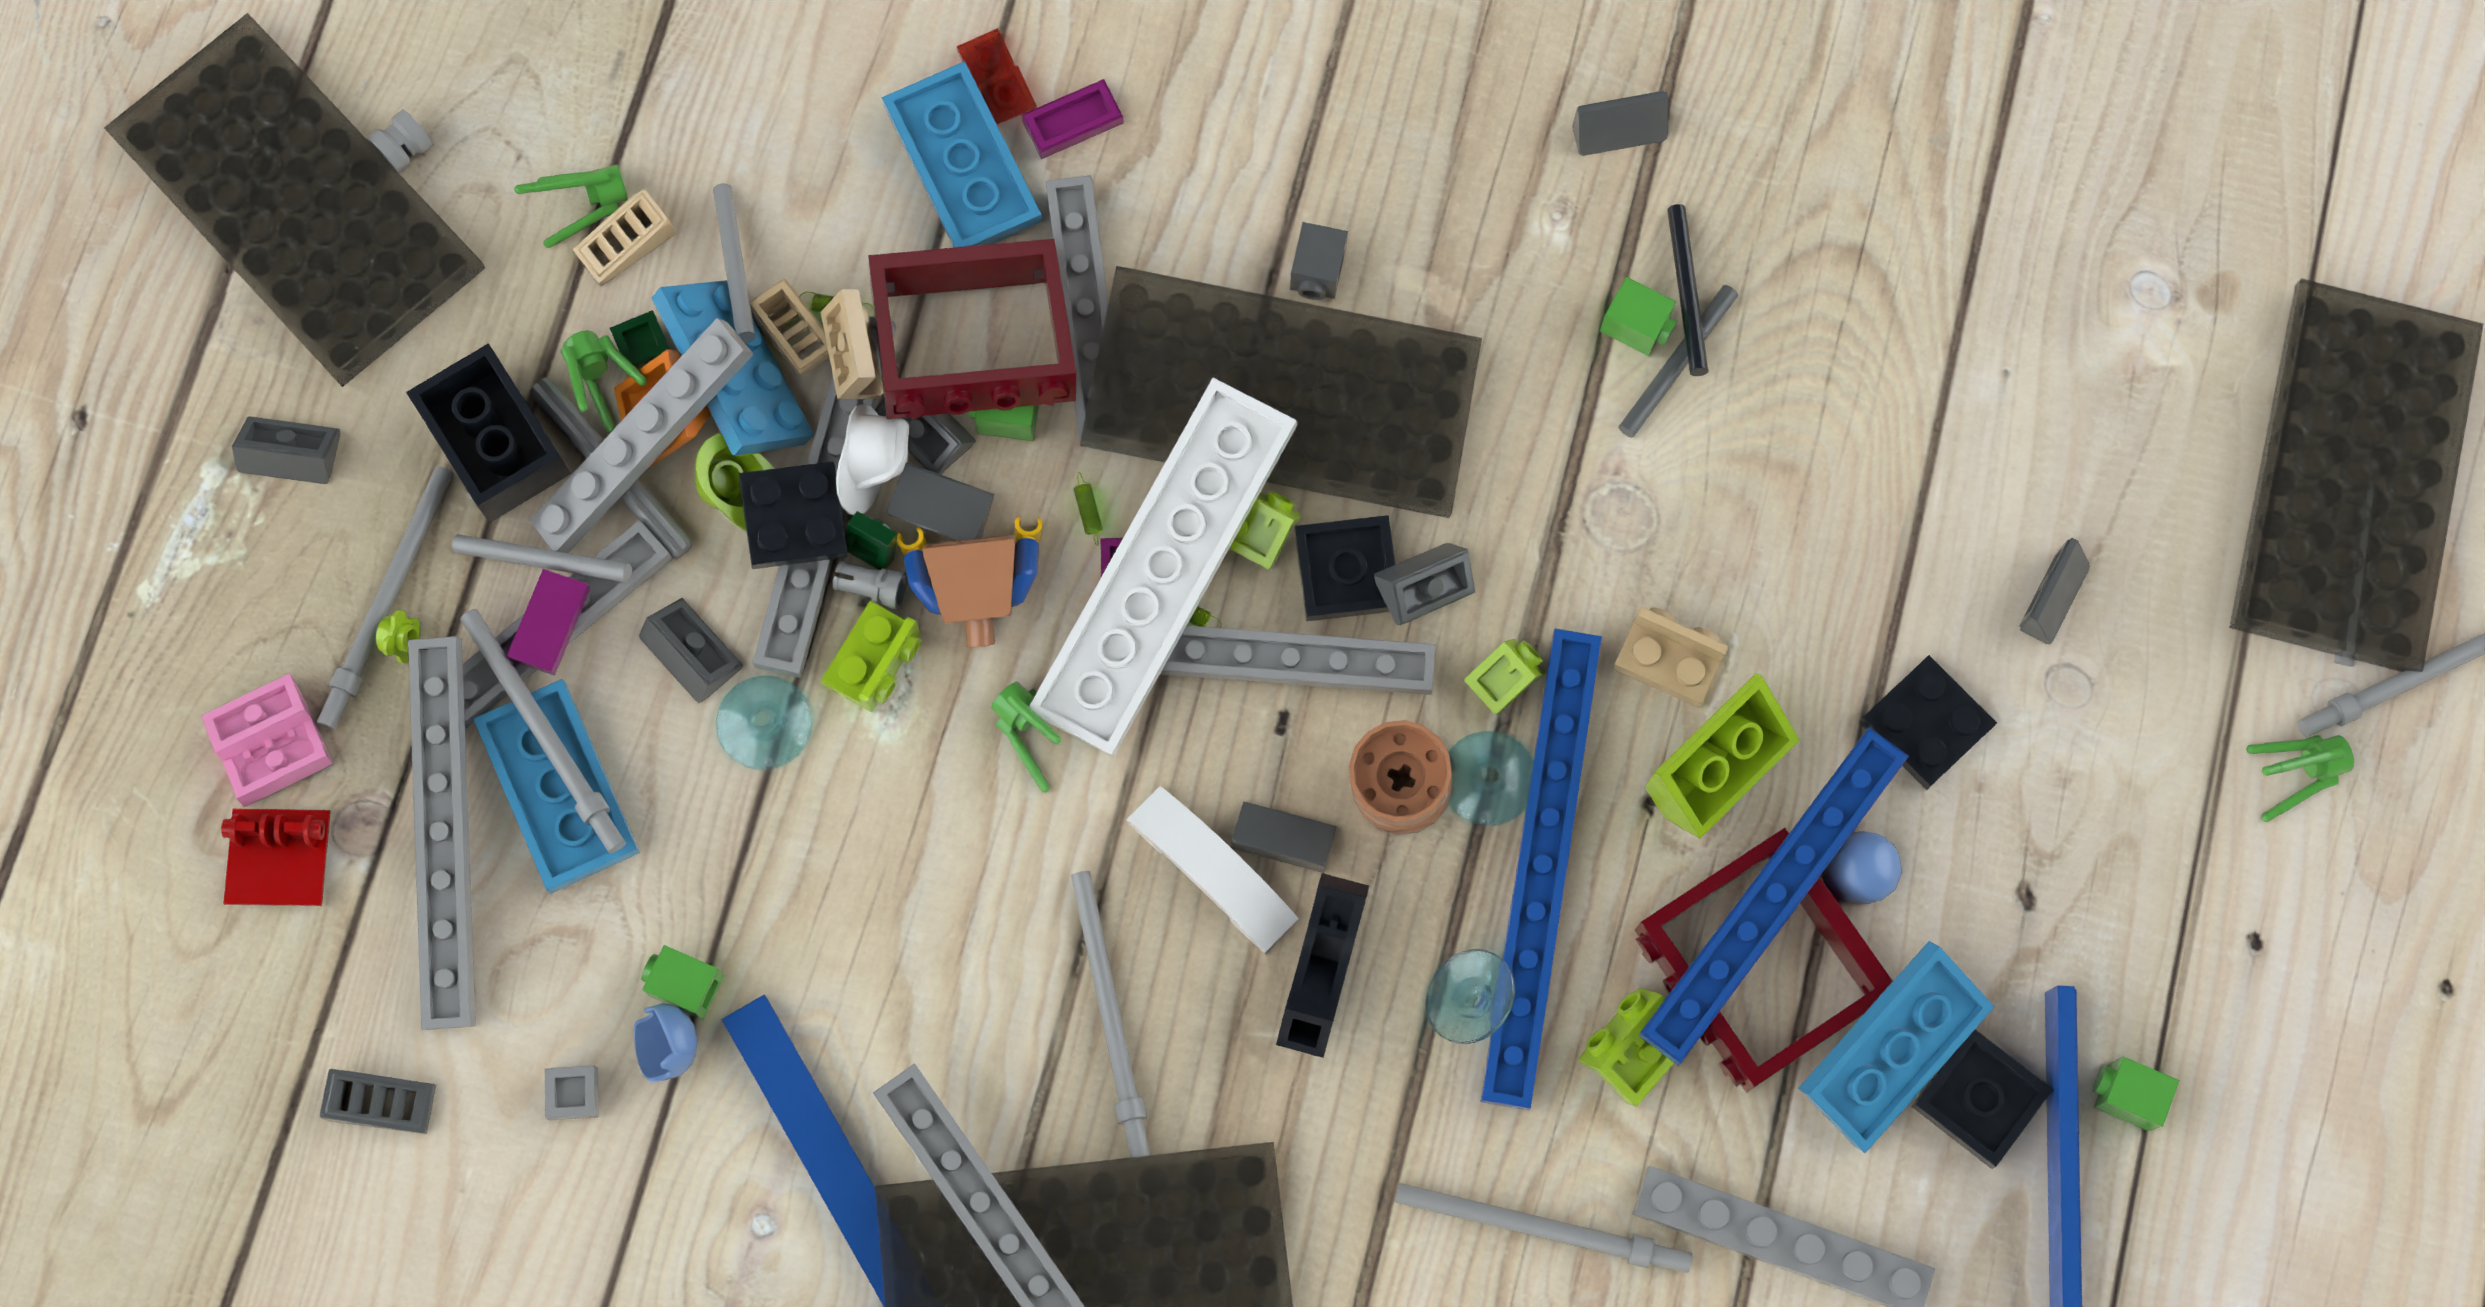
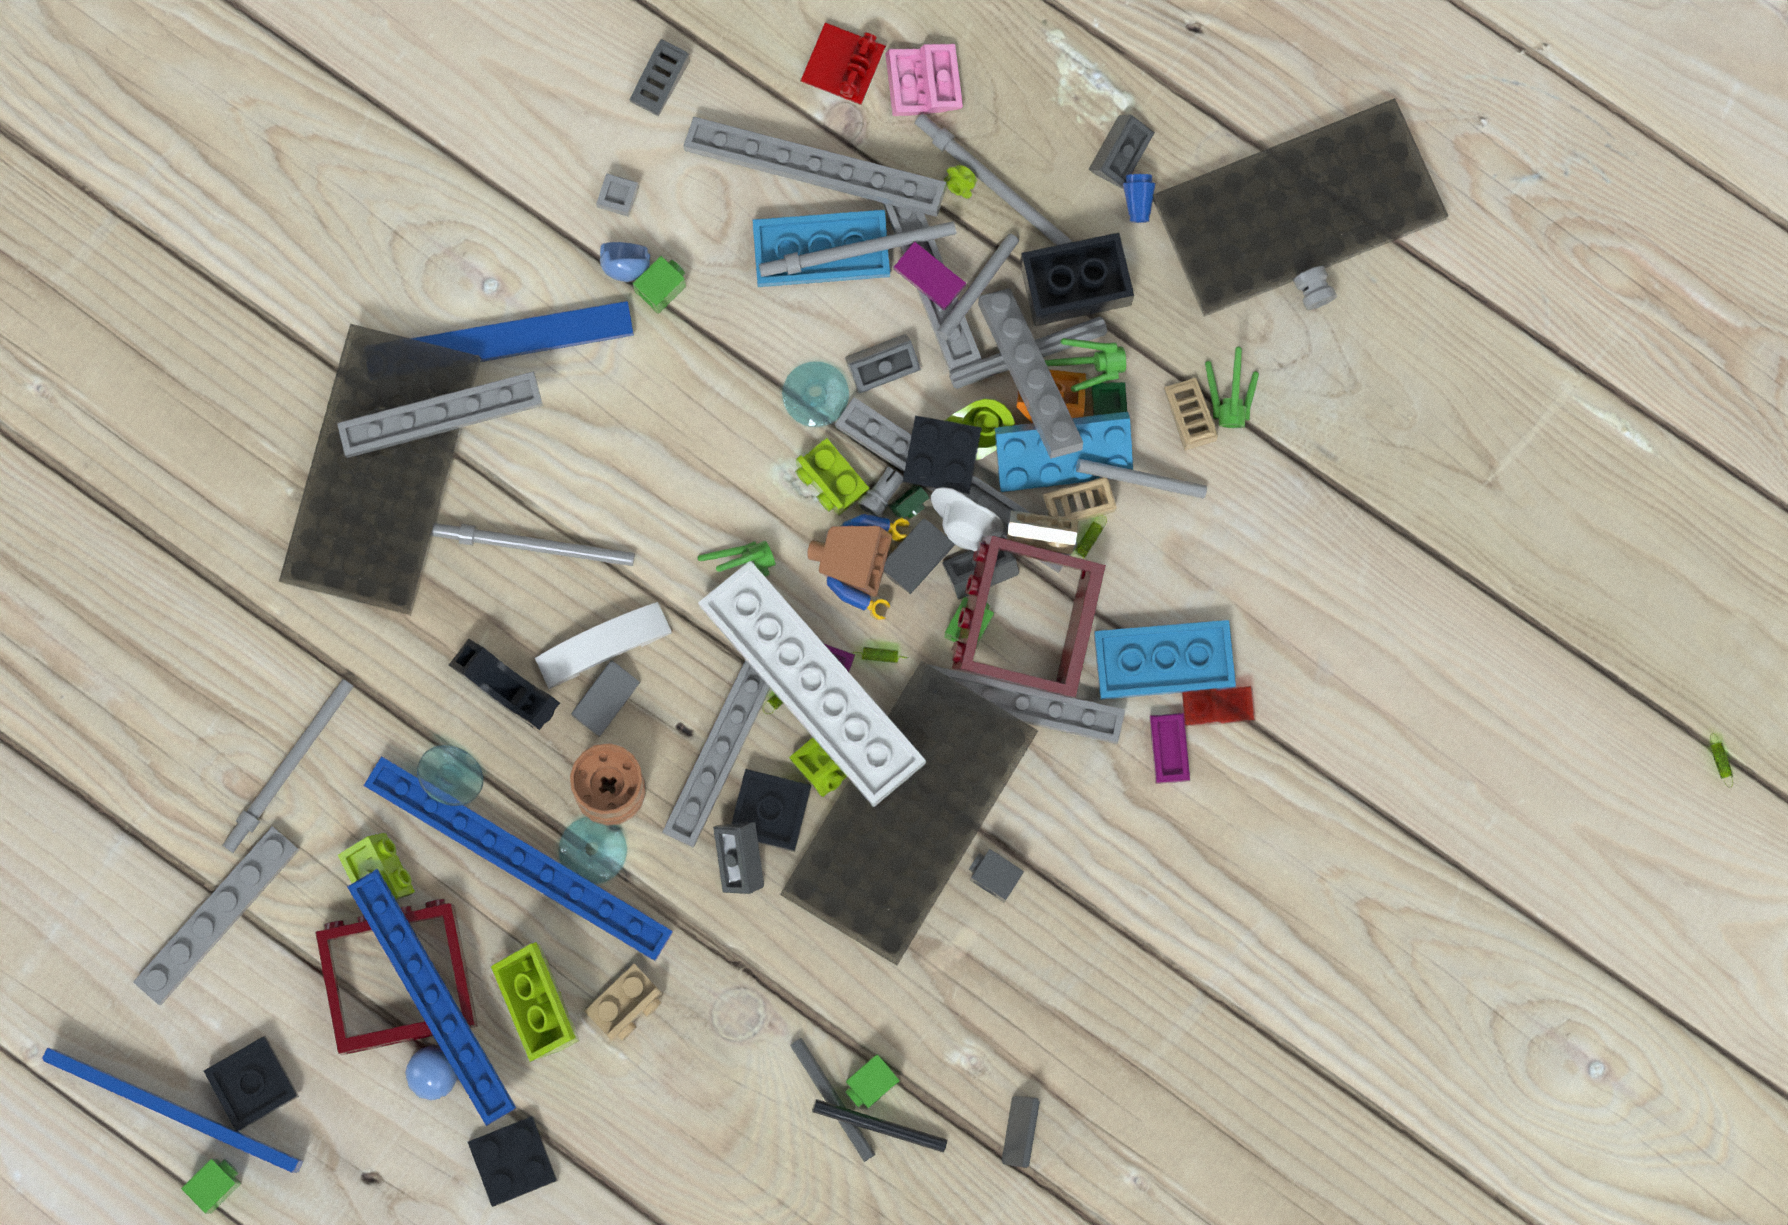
camera: 110 degrees right, 5 degrees up
lime bracket [1464,639,1546,715] -> none
dark azure plate [1798,941,1994,1153] -> none
none -> blue cone [1123,174,1156,223]

